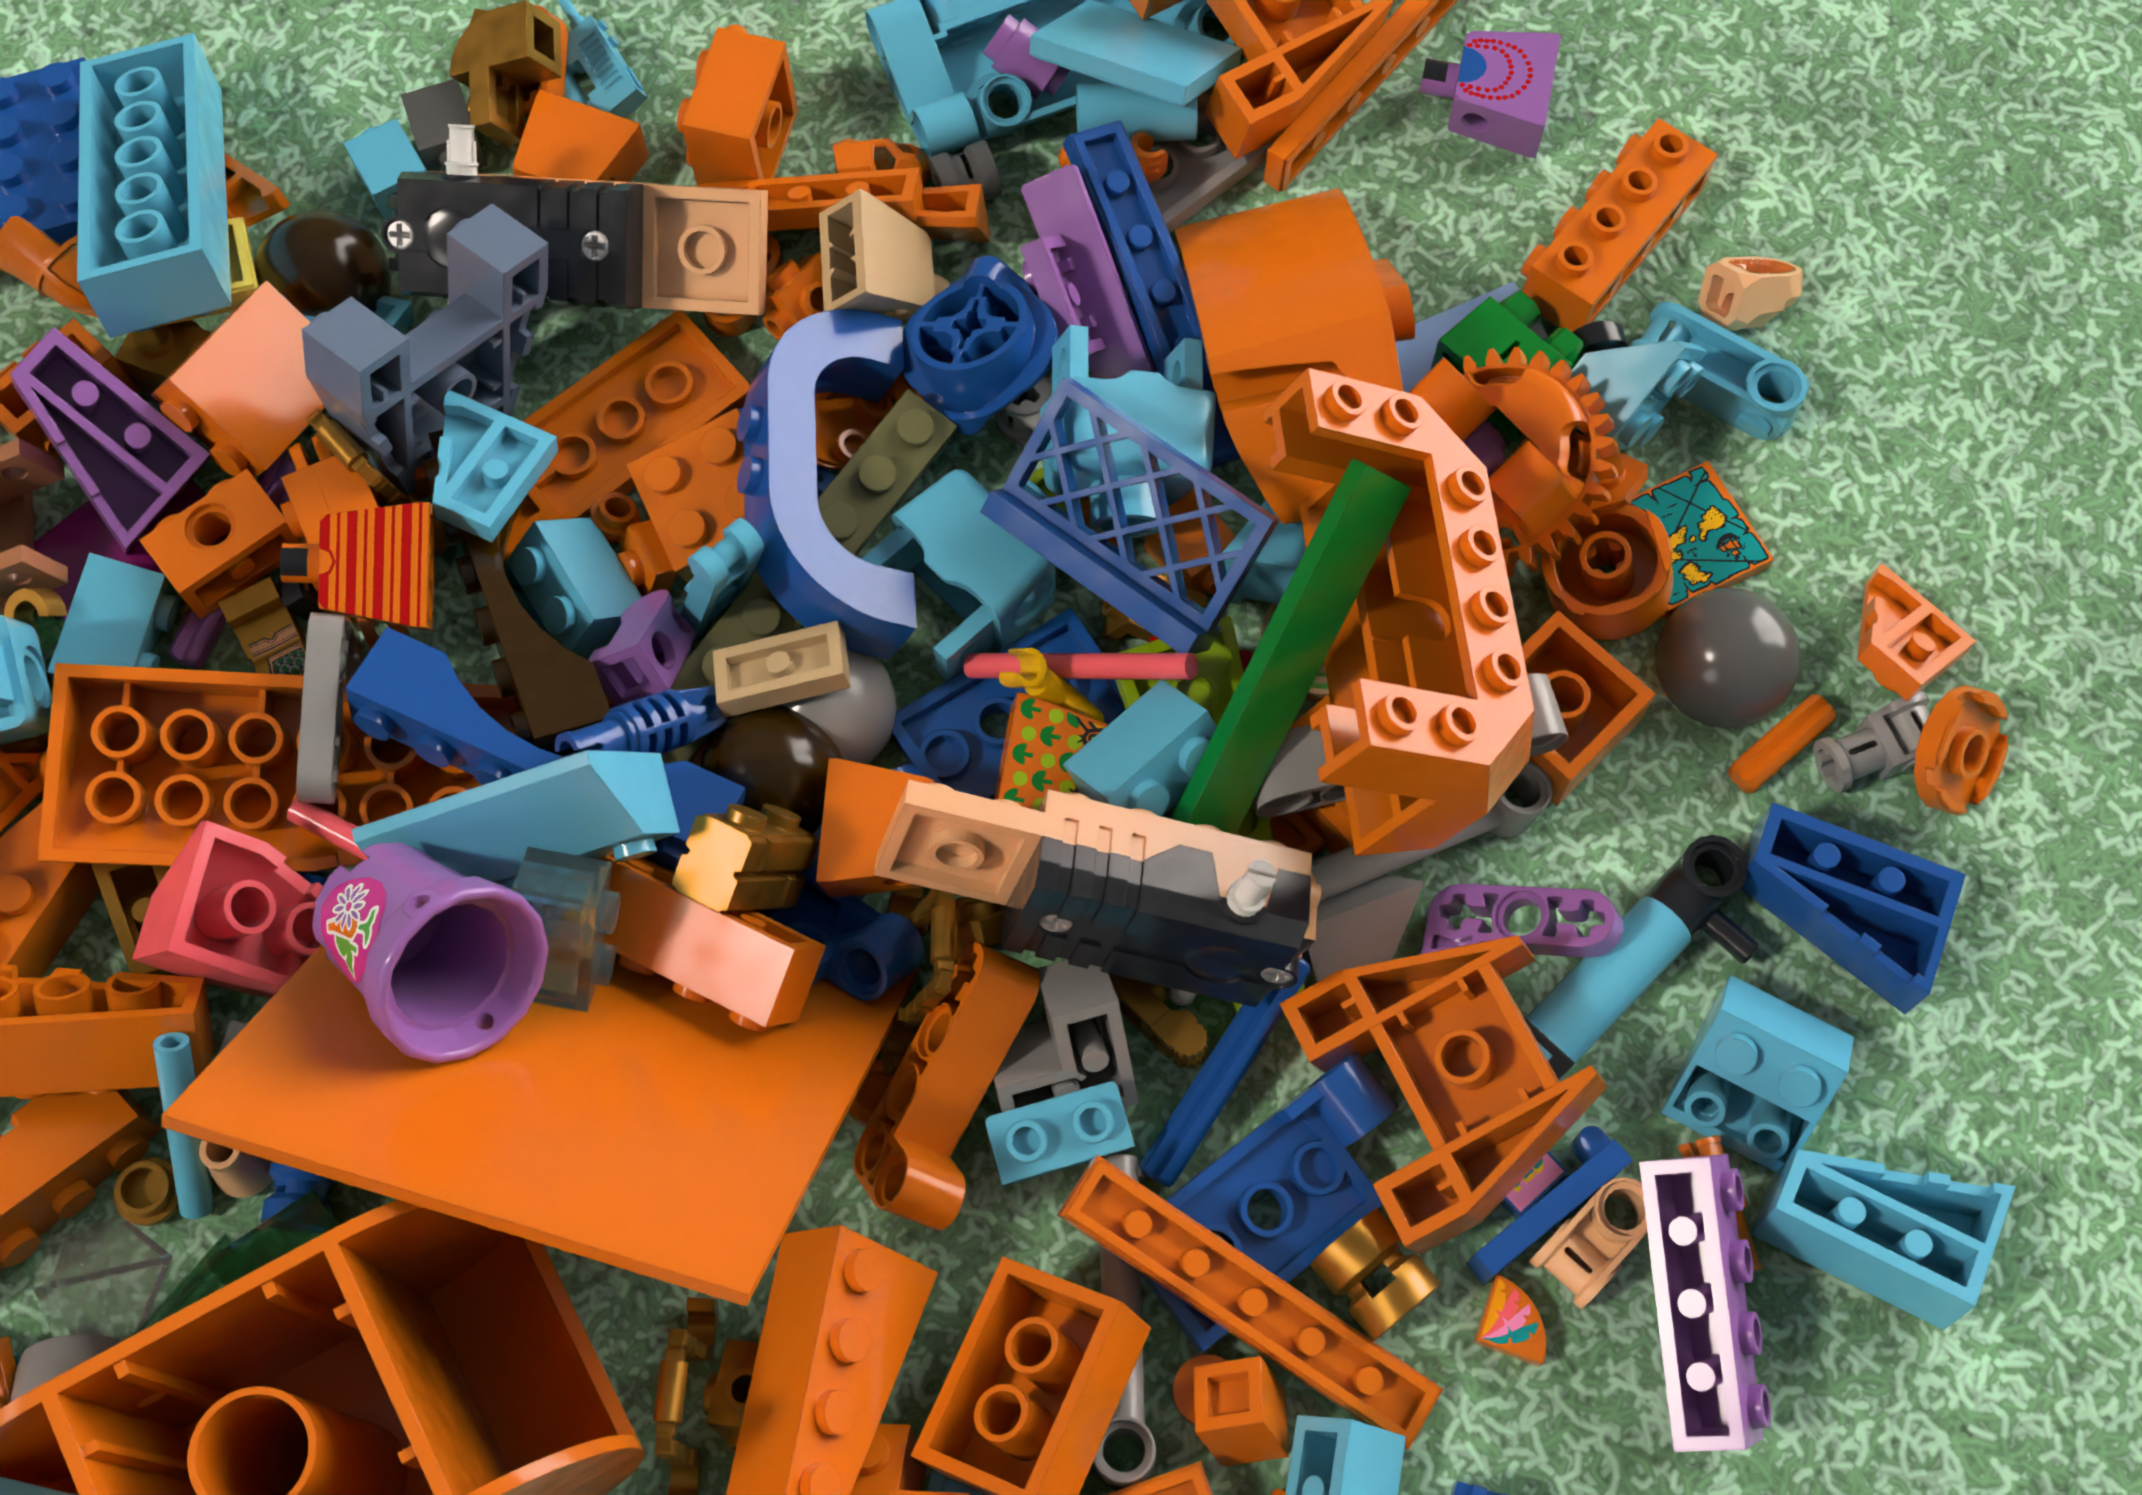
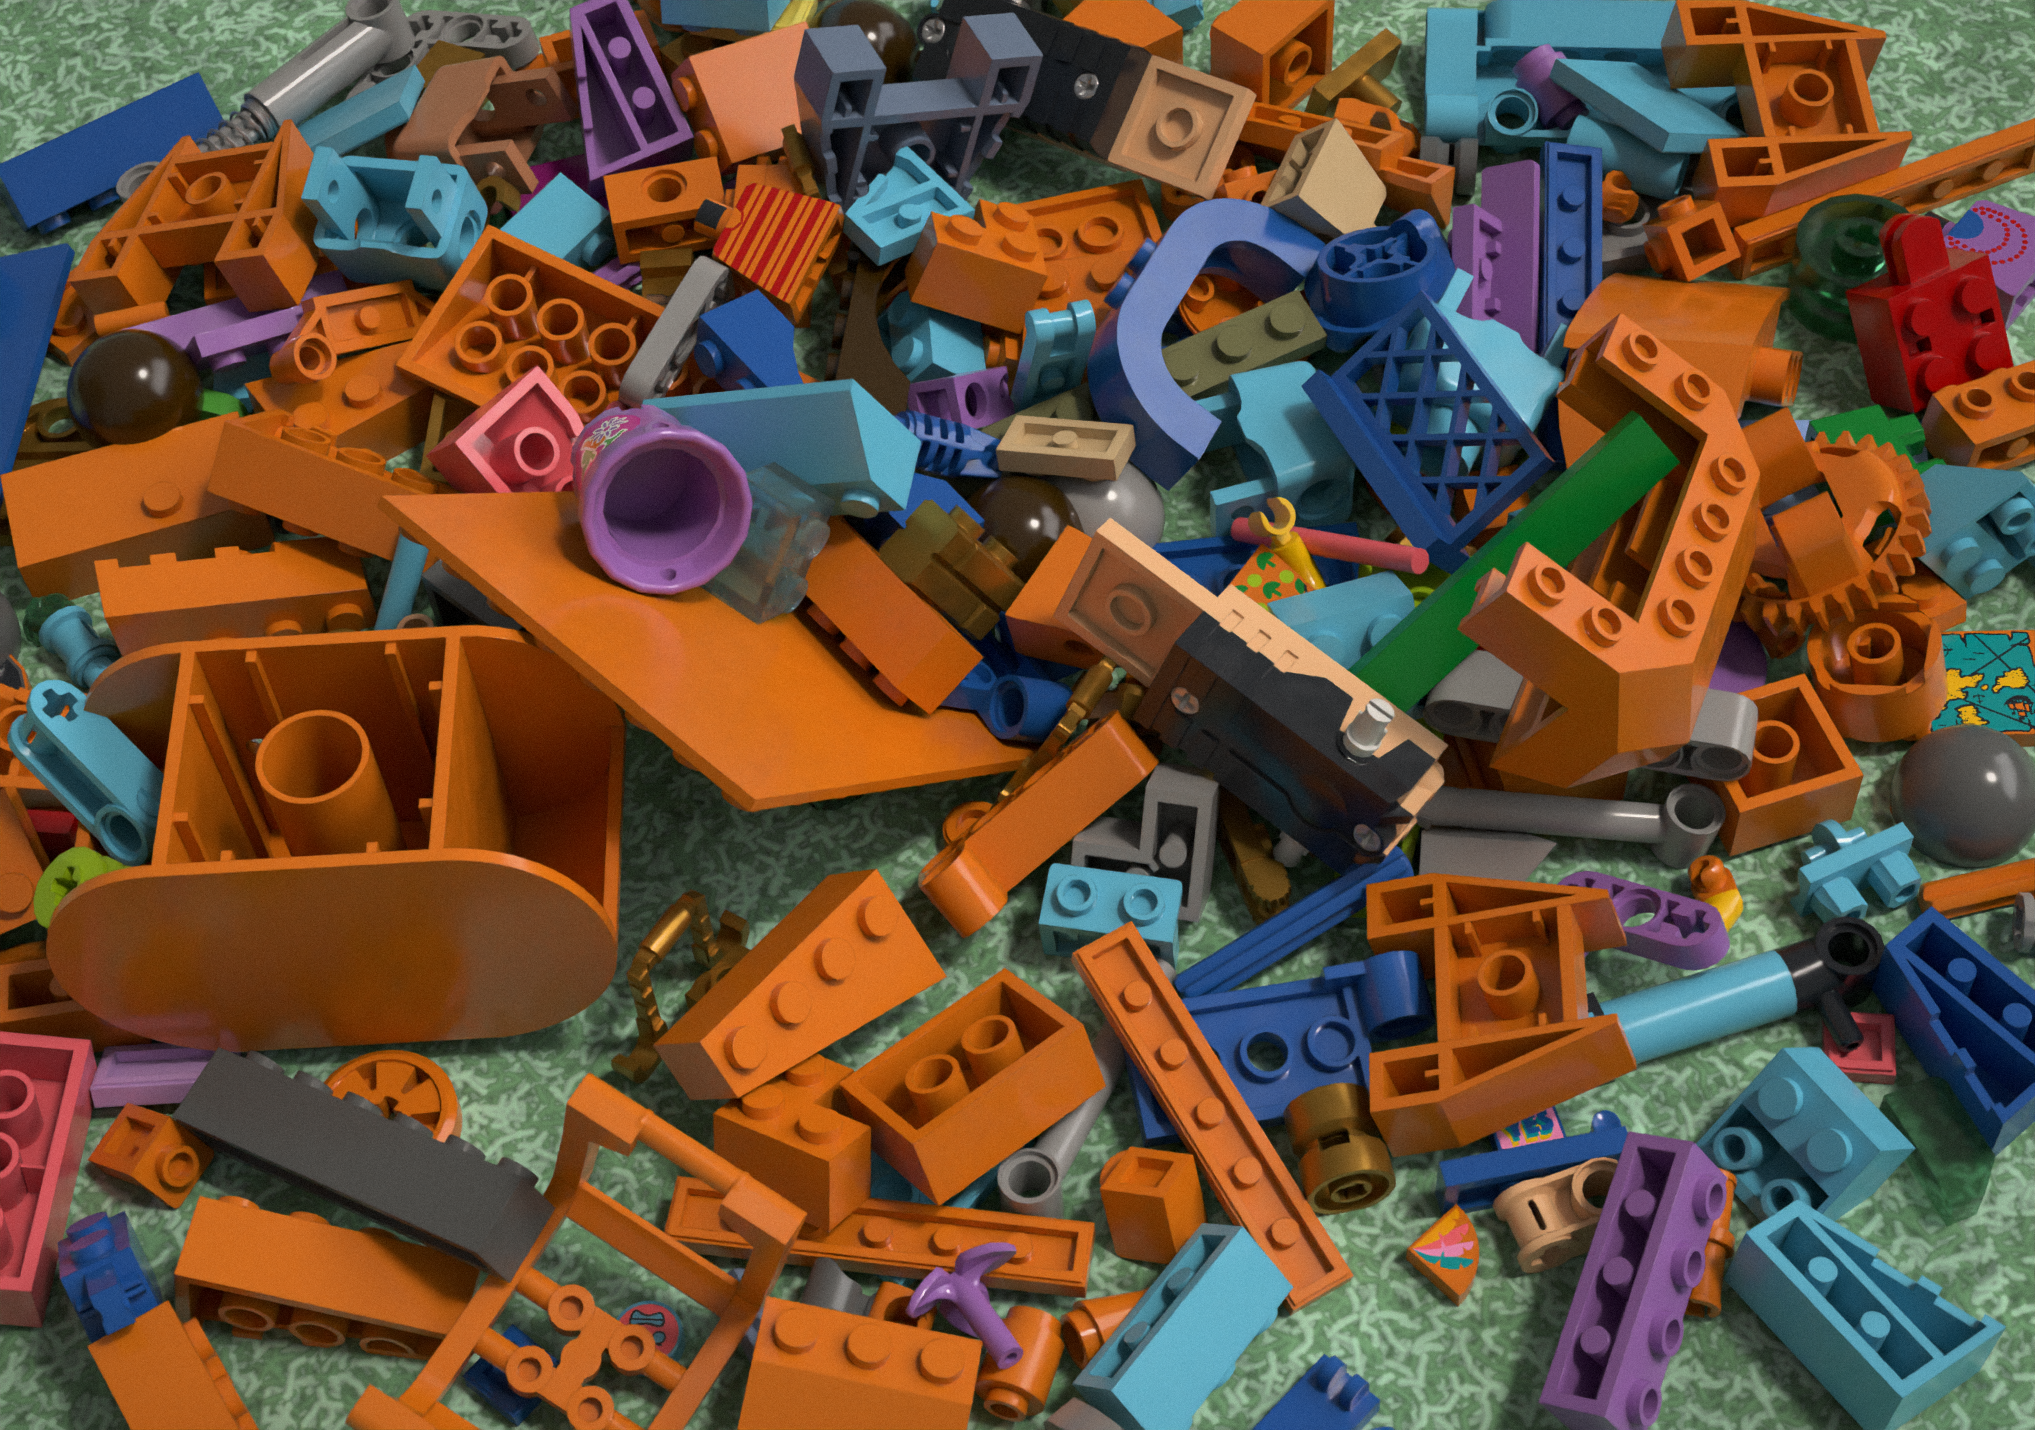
camera: 30 degrees right, 15 degrees down
none -> orange brick [904,199,1048,334]
none -> pearl gold tile [1305,28,1402,118]
none -> orange brick [1642,194,1741,282]
none -> orange arm [1684,855,1743,939]
none -> clear green wheel [1786,193,1910,344]
none -> medium azure hips [1790,819,1922,923]
none -> coral tile [1822,1012,1896,1085]
none -> red brick [1845,213,2014,413]
none -> clear green piece [1879,1076,1996,1226]

